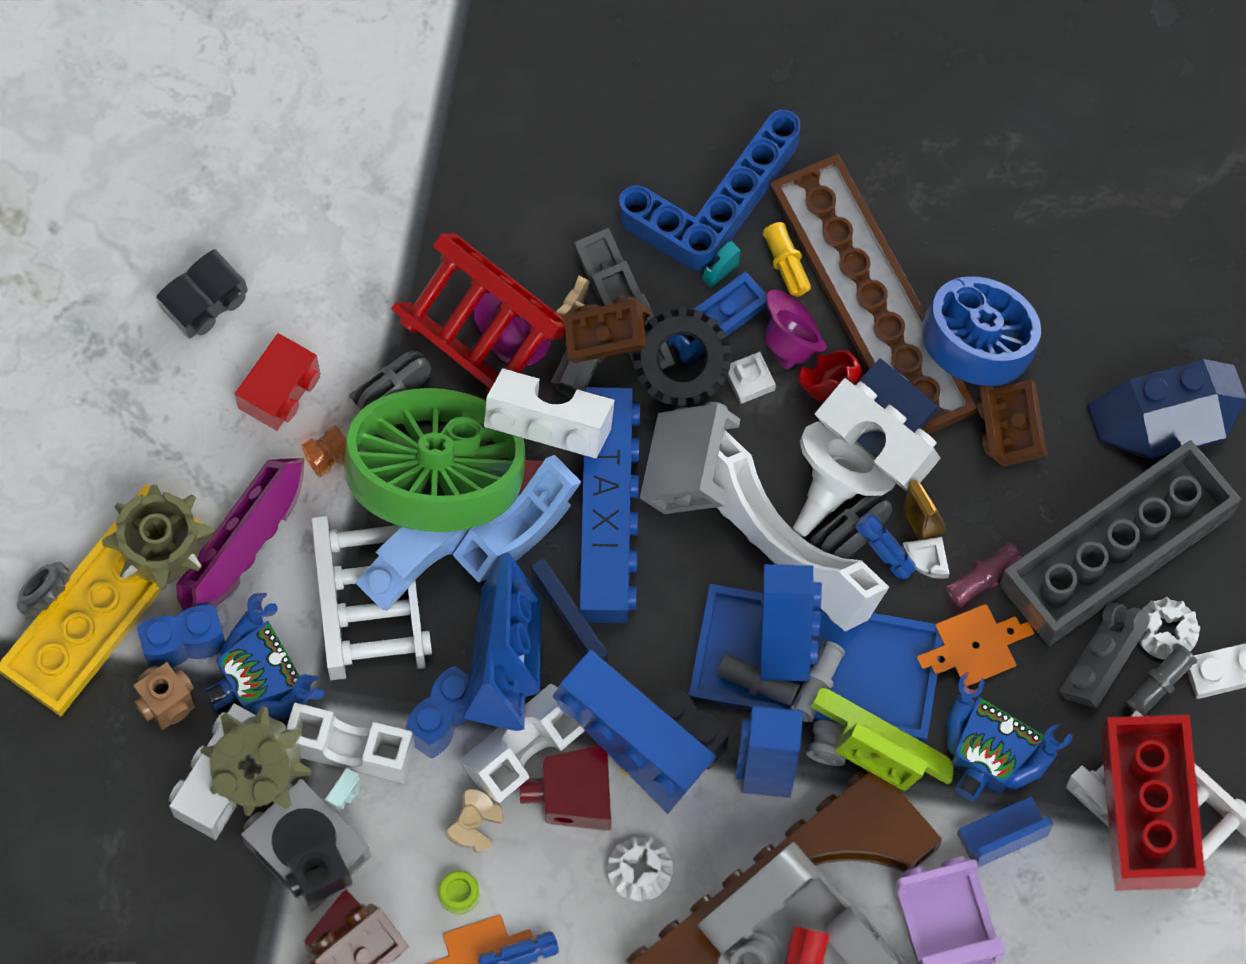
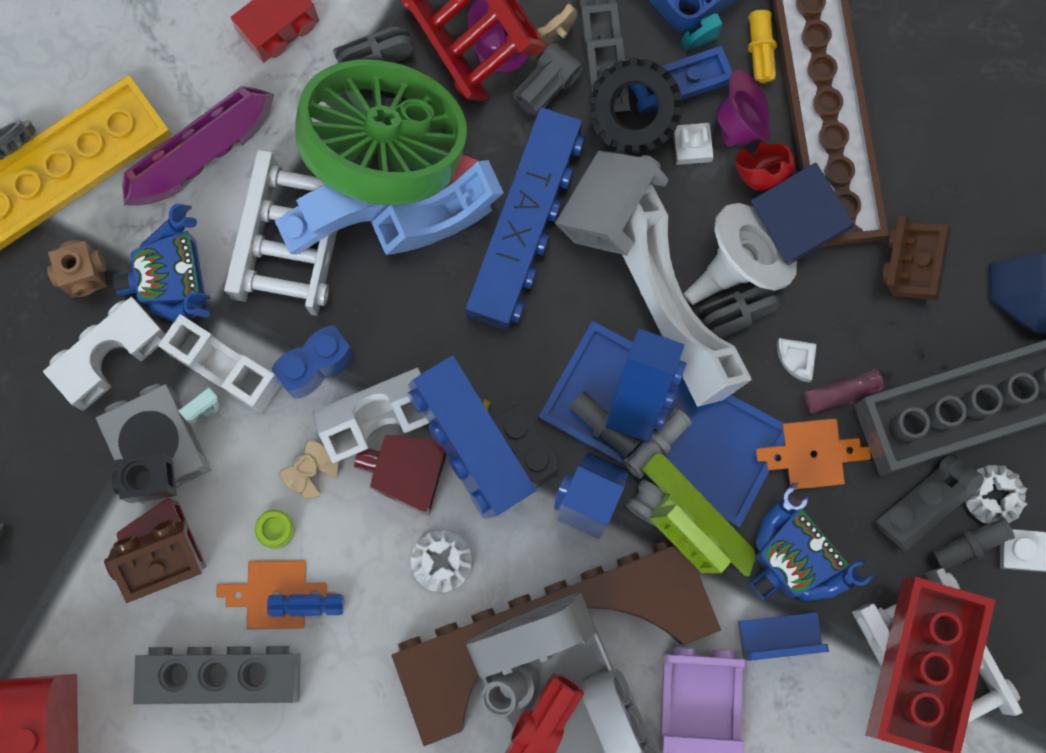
camera: 20 degrees right, 10 degrees up
olive brick [102,484,213,589] -> none
blue brick [137,605,226,668] -> none
olive brick [201,706,311,816] -> none
clear orange wheel [300,425,346,478] -> none
blue slope [463,552,542,731] -> none
white arch [484,368,615,459] -> none
dark blue tile [531,559,608,664] -> none
reddish brown bracket [564,297,650,363] -> none
white arch [815,378,941,492] -> none
blue axle [856,513,916,579] -> none
pearl gold slope [902,479,946,540] -> none
blue piece [921,276,1041,386] -> none

